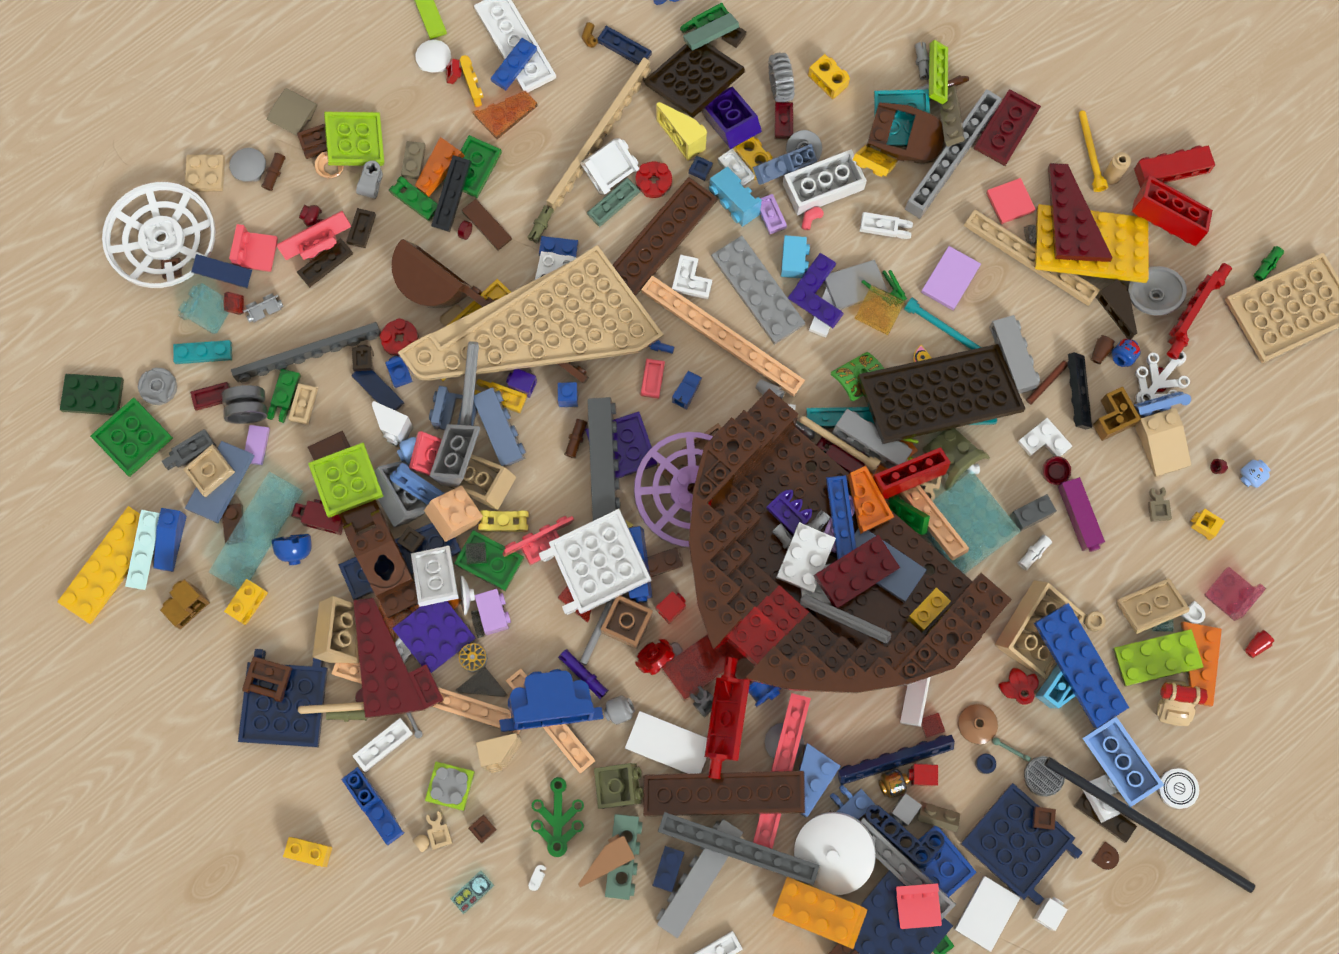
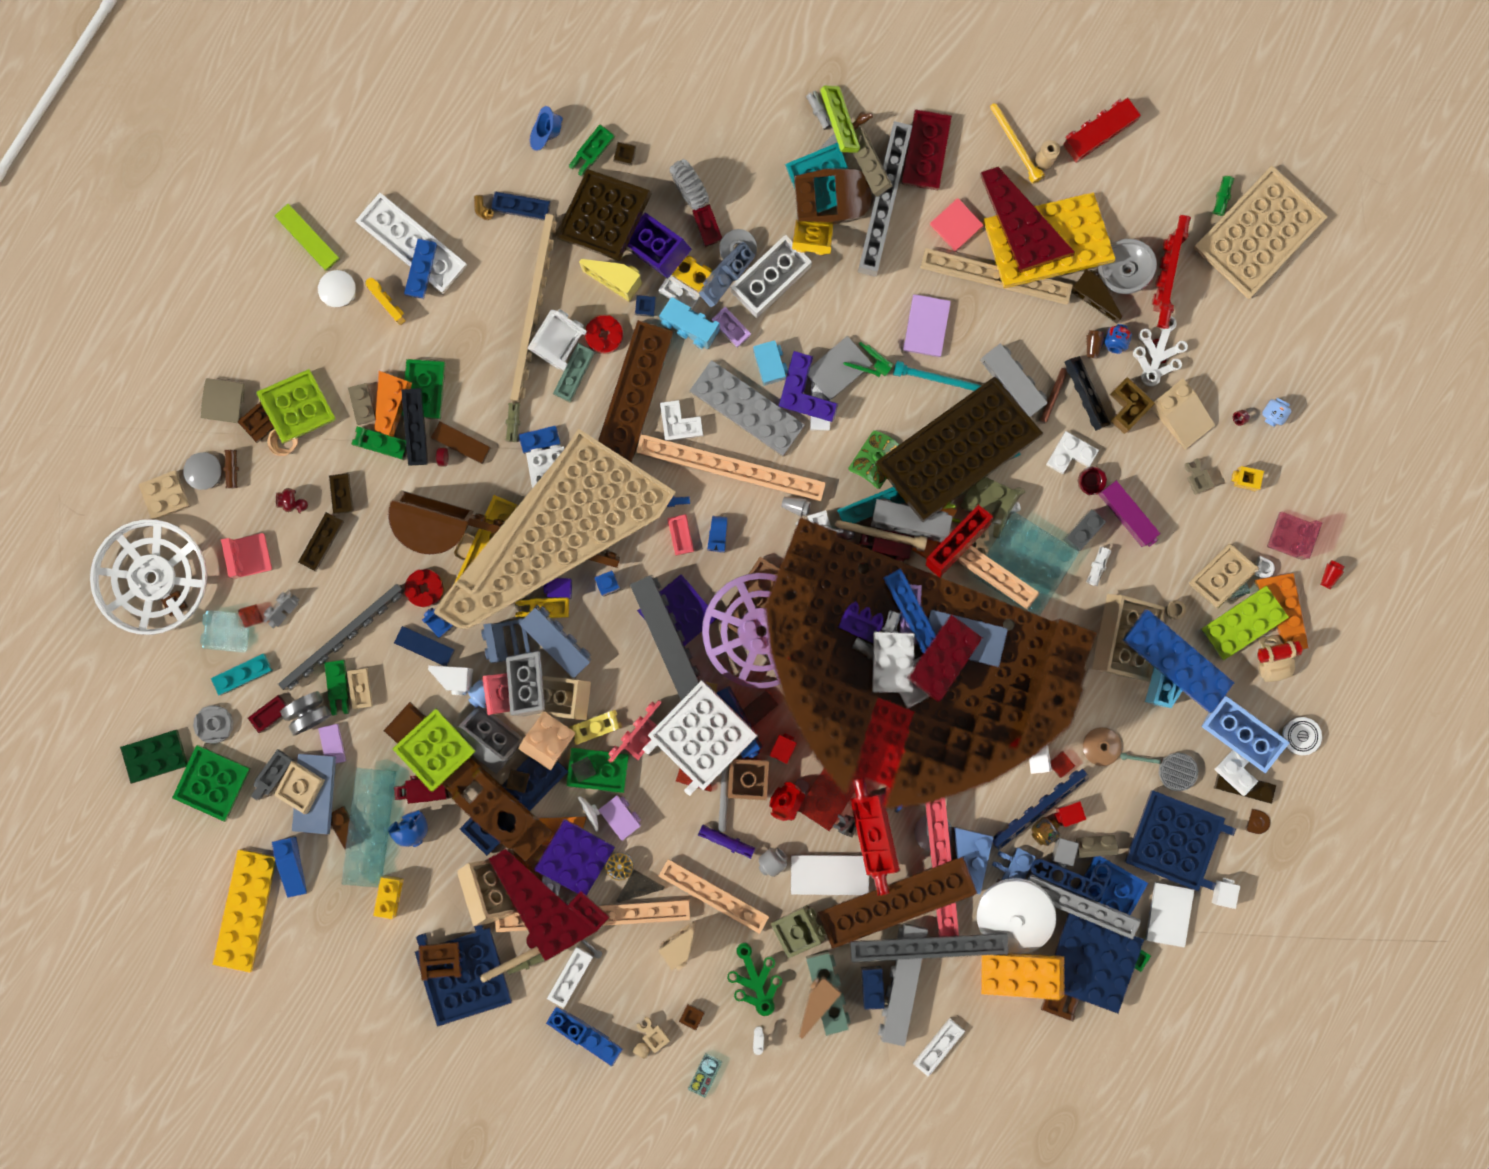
camera: 20 degrees left, 10 degrees up
light aqua plate [125,510,160,590] -> none
pearl gold brick [160,579,210,630] -> none
dark blue tile [191,254,252,288] -> none
coral bracket [277,211,351,260] -> none
yellow brick [283,837,332,867] -> none
dark brown bracket [352,345,374,372] -> none
light grey piece [356,161,383,199] -> none
medium blue plate [390,463,445,505] -> none
white plate [411,546,459,607] -> none
light grey piece [425,762,475,811] -> none
red plate [446,59,462,84] -> none
light grey axle [460,341,479,426] -> none
clear smoke tile [471,610,485,638] -> none
clear orange wing [473,91,538,139] -> none
blue brick [499,669,604,732] -> none
reddish brown pin [564,419,588,458] -> none
sand green tile [683,13,739,50] -> none
light grey axle [800,594,891,643] -> none
coral arm [801,207,824,230] -> none
yellow brick [808,54,850,99] -> none
orange wing [847,466,894,534] -> none
clear yellow plate [855,285,906,335] -> none
white hinge [859,212,913,239] -> none
green plate [888,495,930,535] -> none
coral bracket [896,883,942,929] -> none
yellow brick [906,587,951,632] -> none
tile [913,344,931,362] -> none
dark blue tile [975,754,996,774] -> none
red plate [999,668,1039,705] -> none
clear smoke tile [1024,225,1036,244] -> none
reddish brown plate [1033,807,1056,830] -> none
black piece [1044,757,1255,893] -> none
red slope [1131,175,1213,247] -> none
medium blue plate [1134,391,1191,416] -> none

